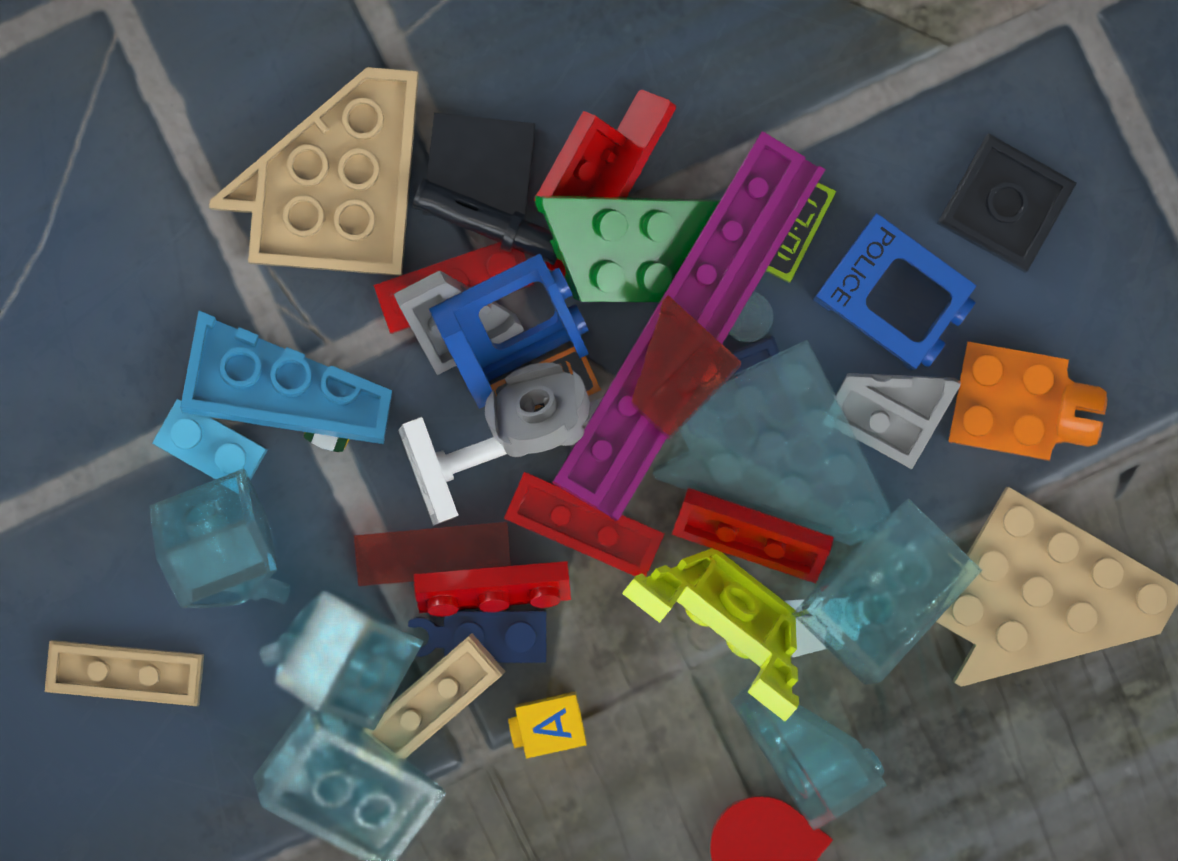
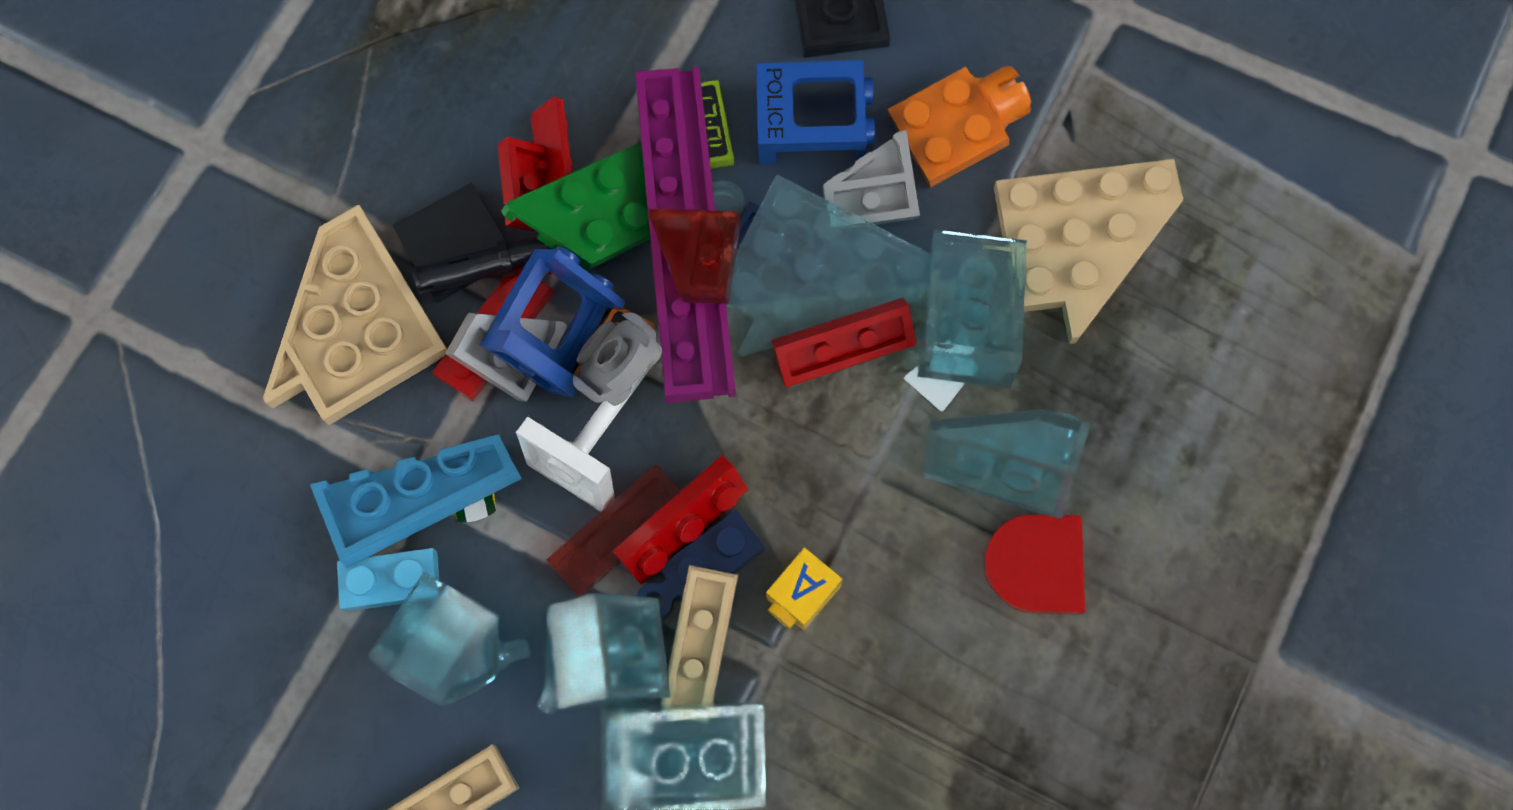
camera: 35 degrees left, 15 degrees down
red plate [504,472,665,577] -> none
neon yellow wing [622,548,799,721] -> none

